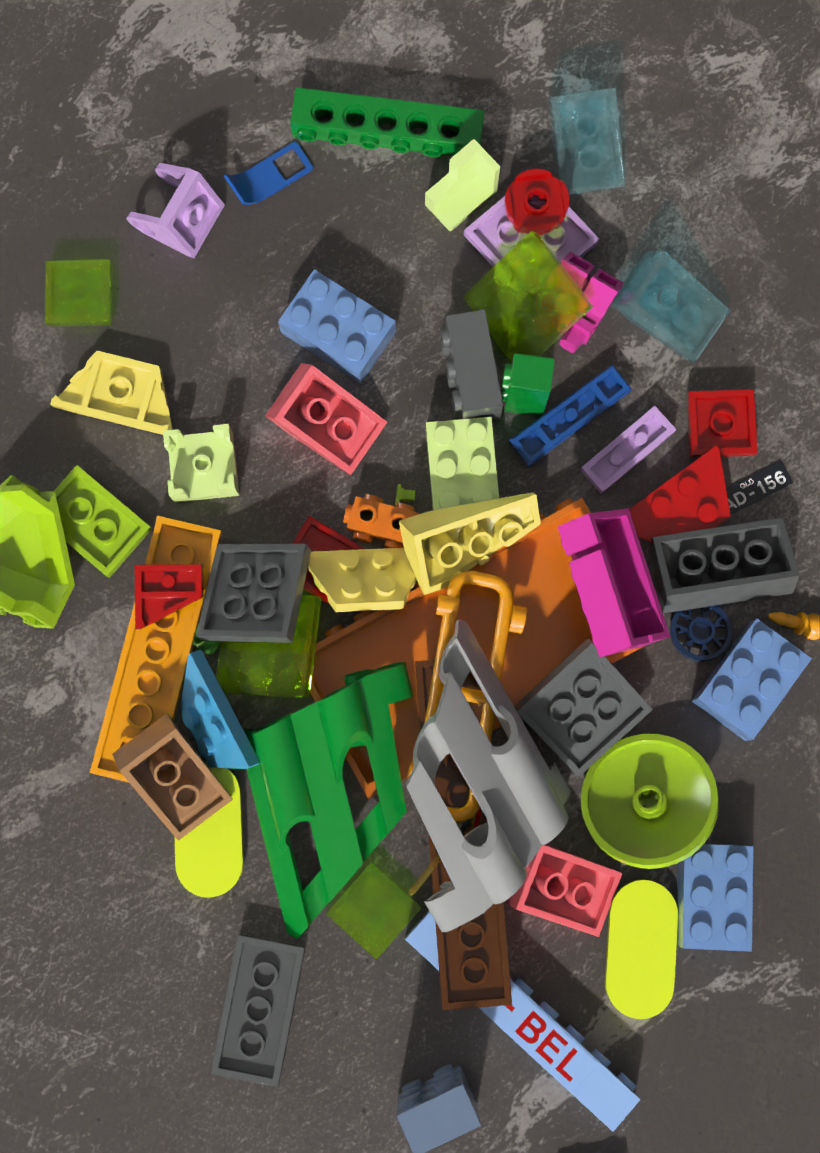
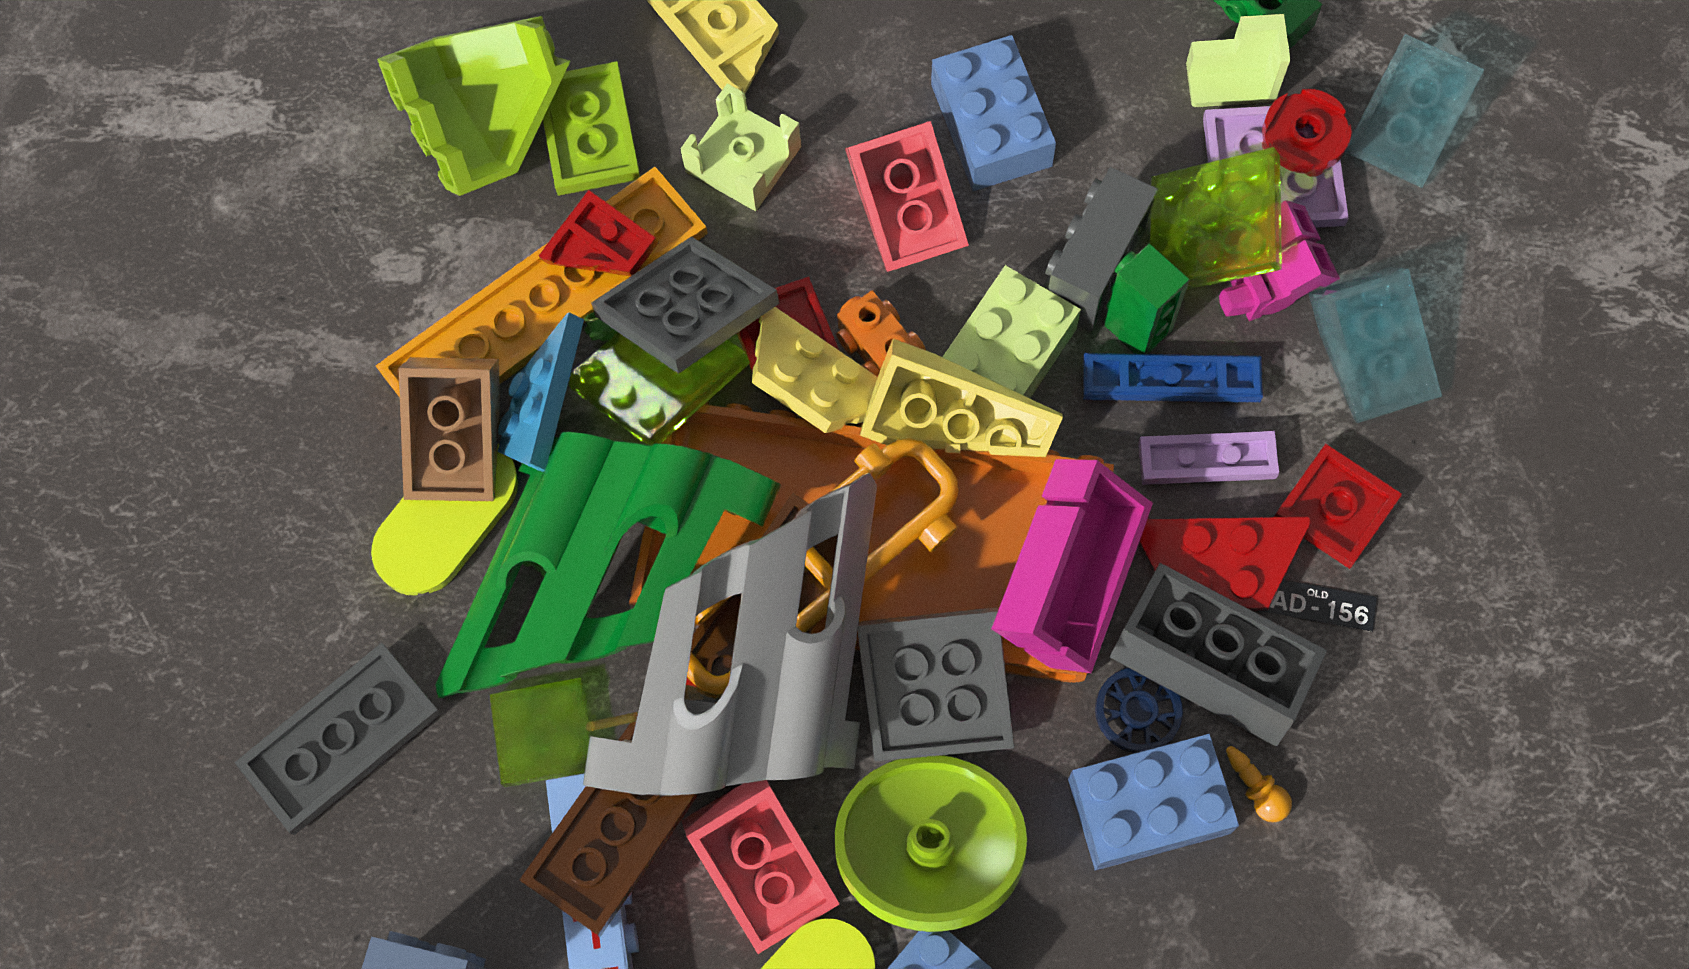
camera: 40 degrees right, 10 degrees down
lime piece [395,484,415,505] -> none

